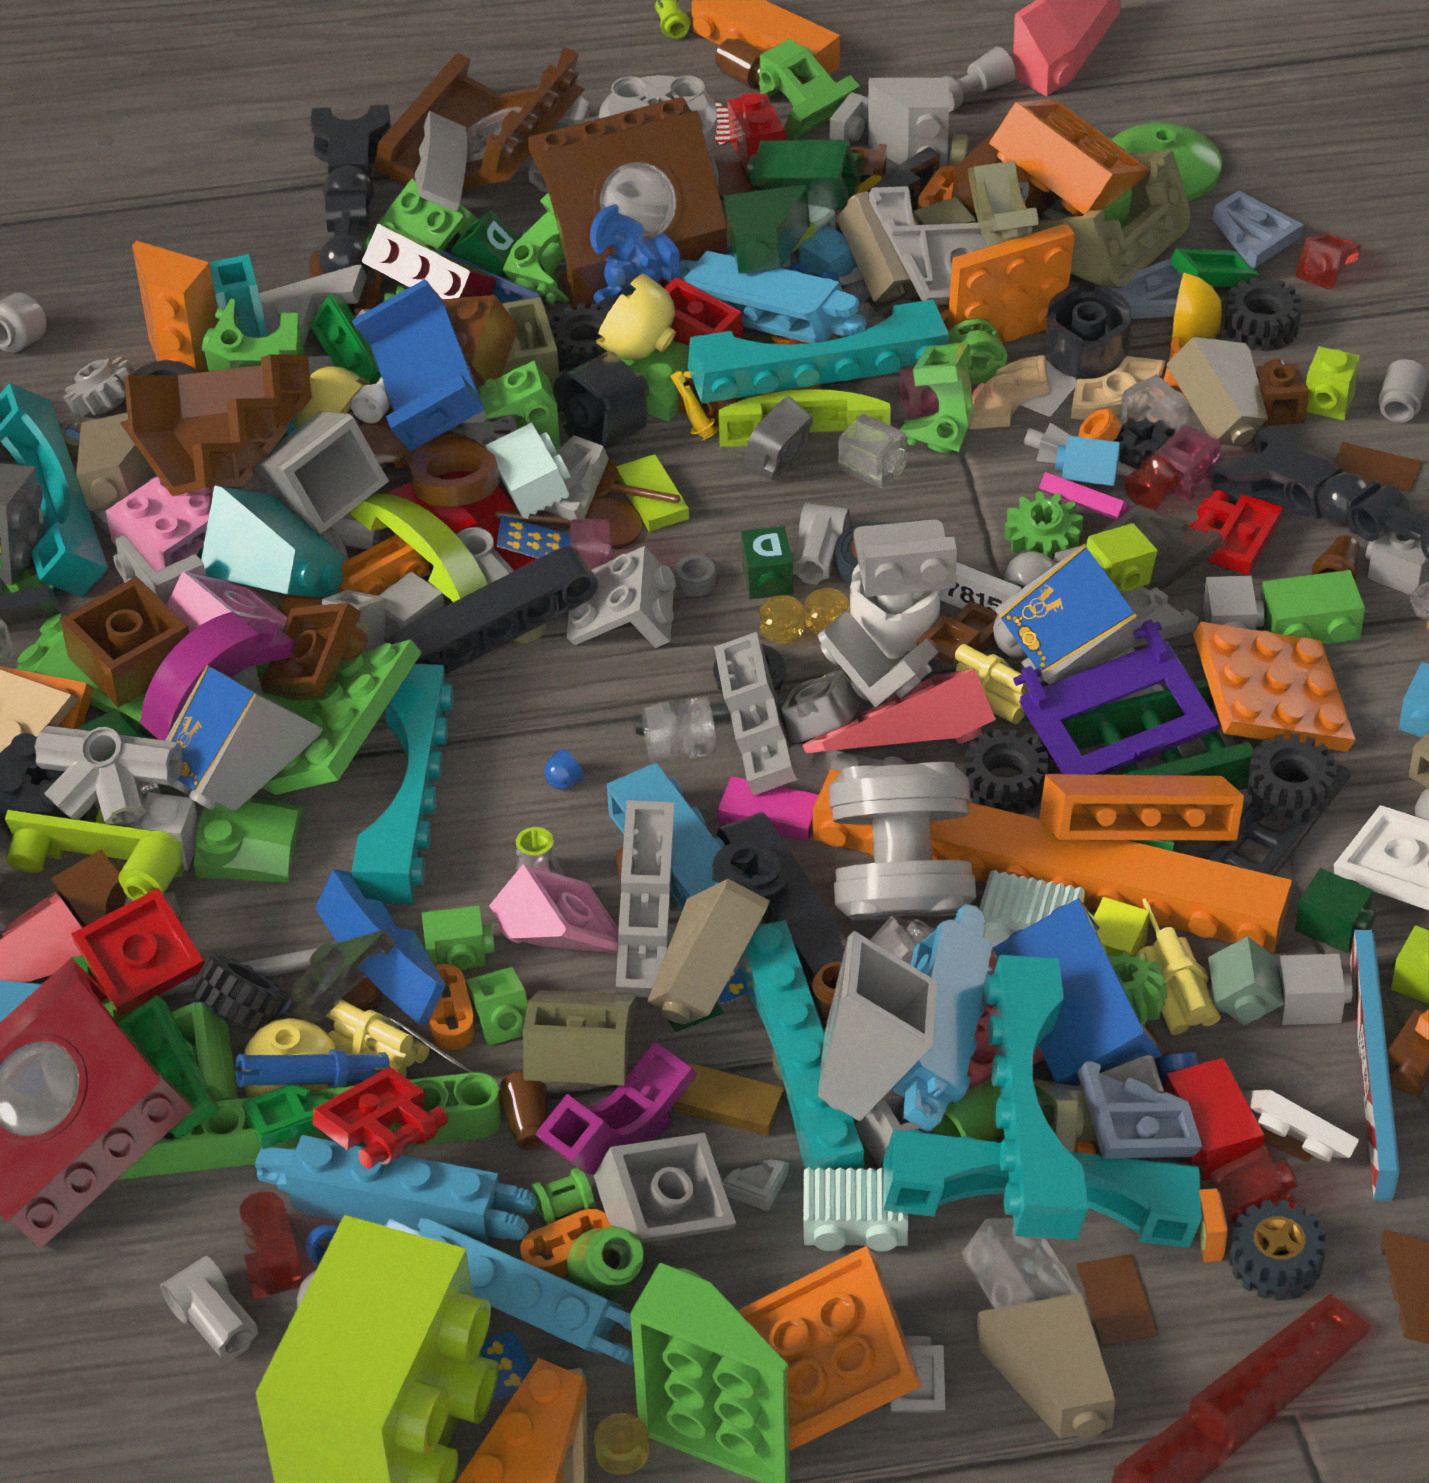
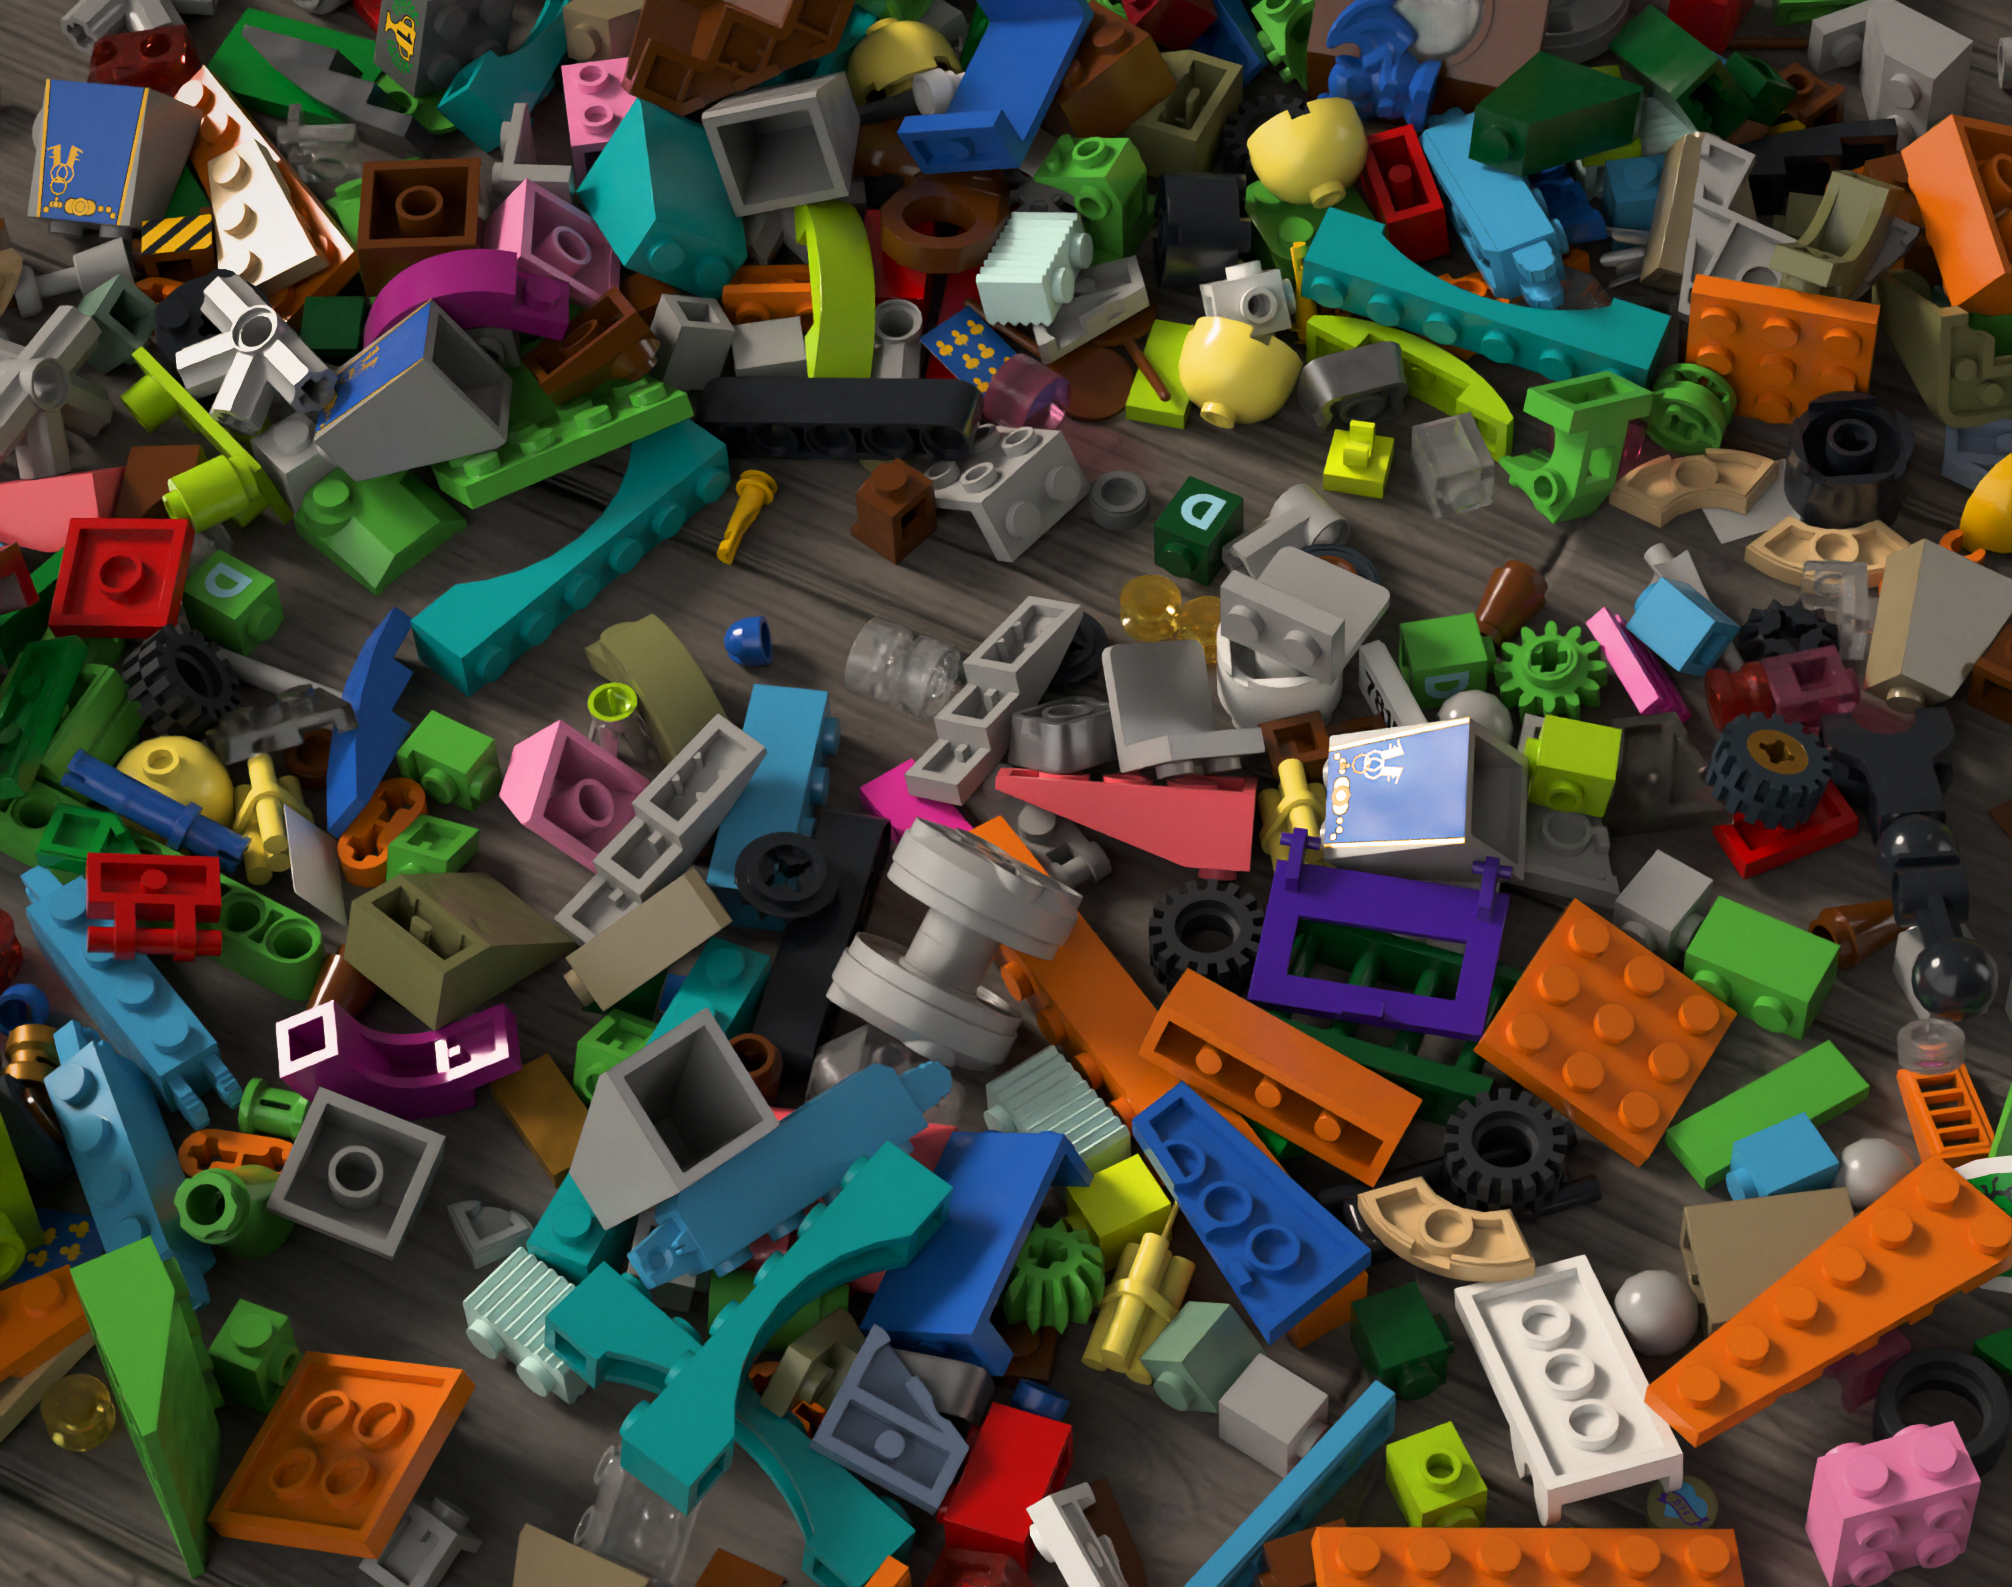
camera: 40 degrees right, 5 degrees up
orange tile [1078,409,1122,441] -> none
none -> bright green brick [182,549,284,657]
none -> bright green bracket [572,1008,658,1105]
none -> olive arch [584,614,729,766]
none -> yellow piece [716,470,777,565]
none -> reddish brown brick [850,458,937,565]
none -> blue wing [1132,1081,1371,1346]
none -> light yellow cylinder [1178,317,1303,429]
none -> white brick [1199,260,1296,345]
none -> neon yellow tile [1323,420,1394,499]
none -> tan tile [1358,1176,1535,1282]
none -> bright green brick [1399,612,1496,710]
none -> reddish brown cone [1475,560,1548,654]
none -> bright green tile [1665,1040,1870,1191]
none -> black wheel [1706,712,1833,829]

